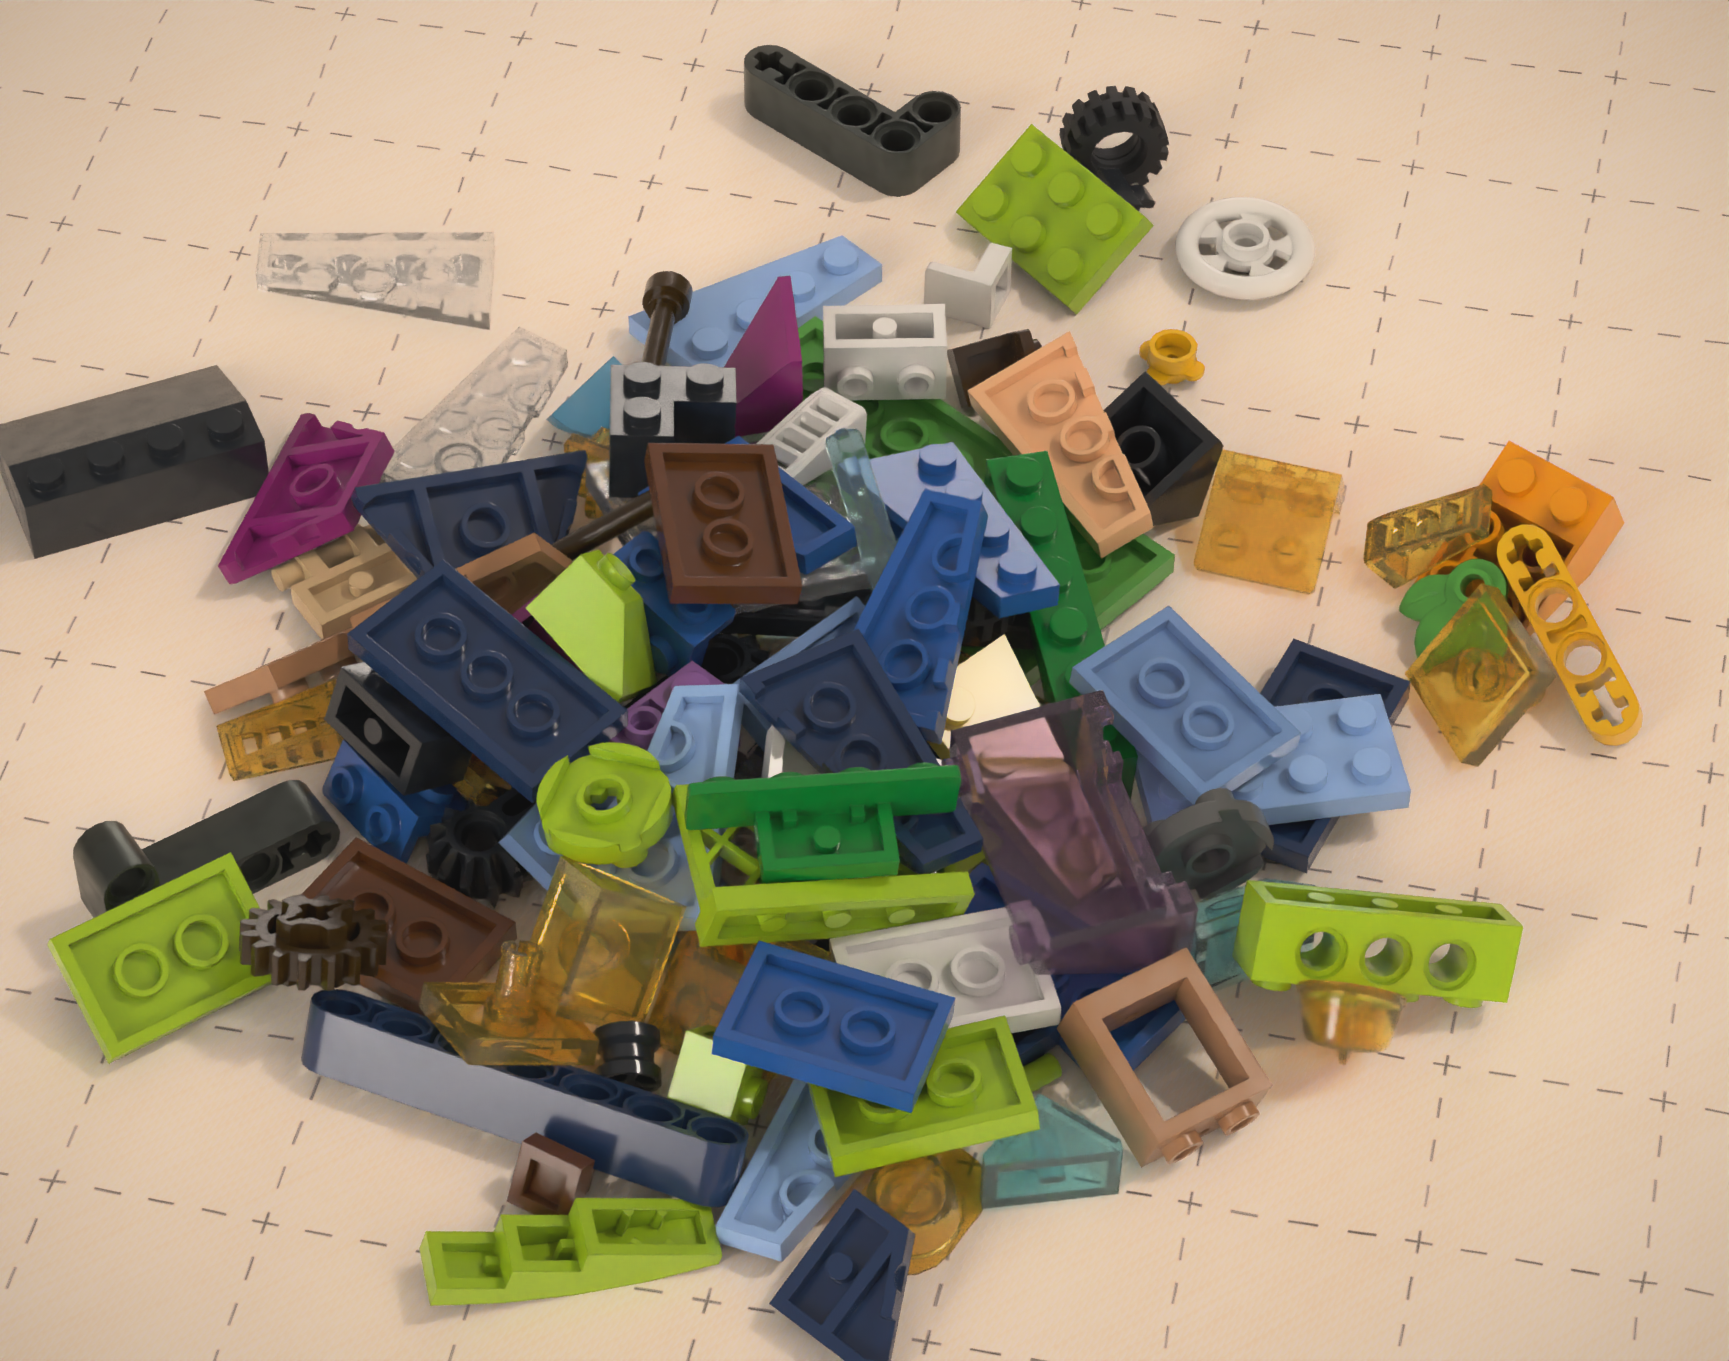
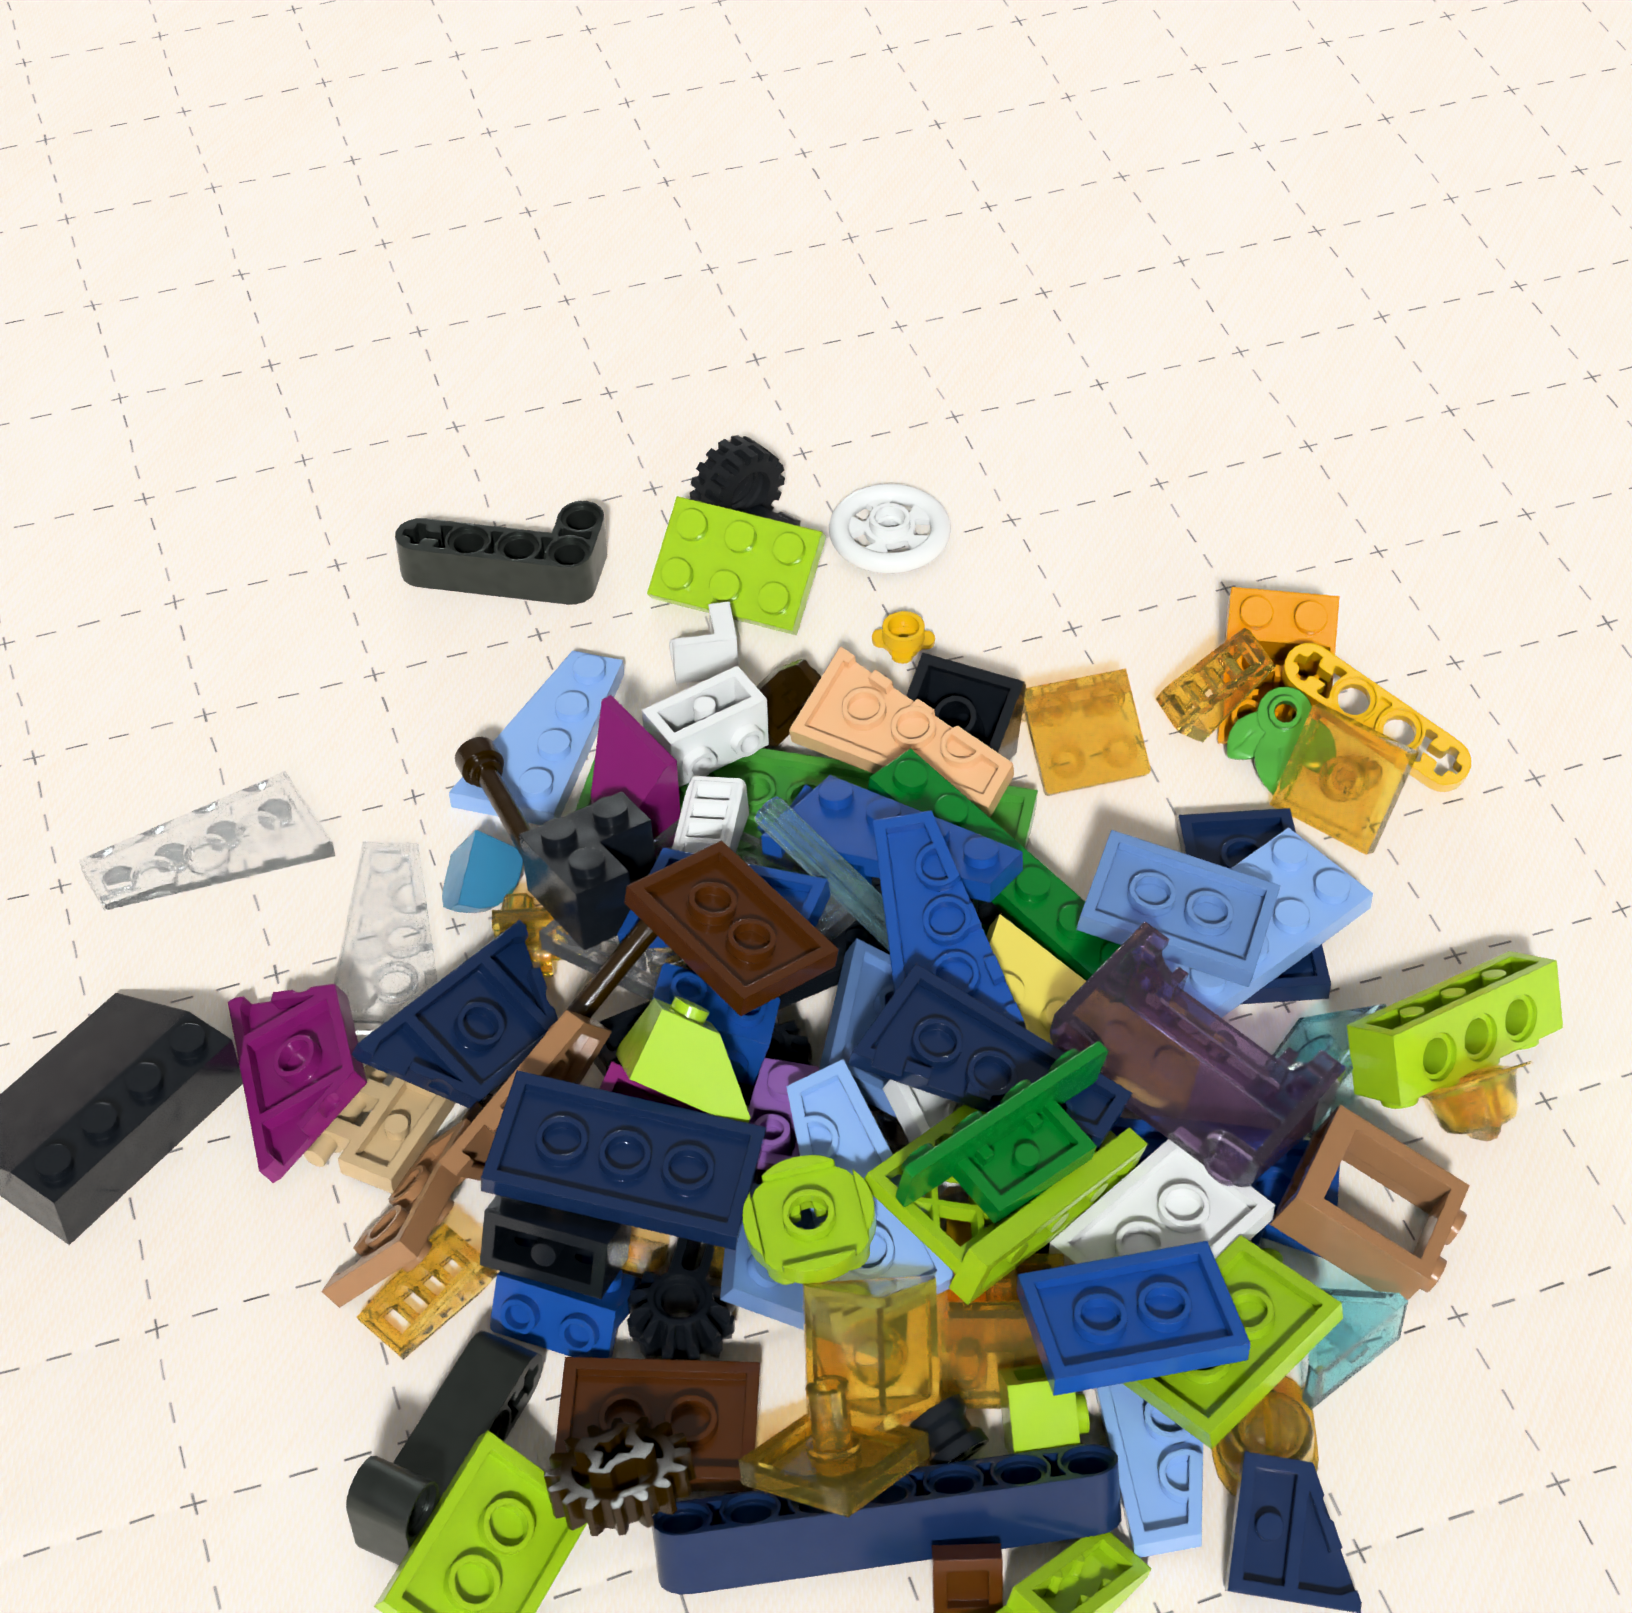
camera: 30 degrees left, 0 degrees up
dark grey plate [1138,788,1274,901] -> none

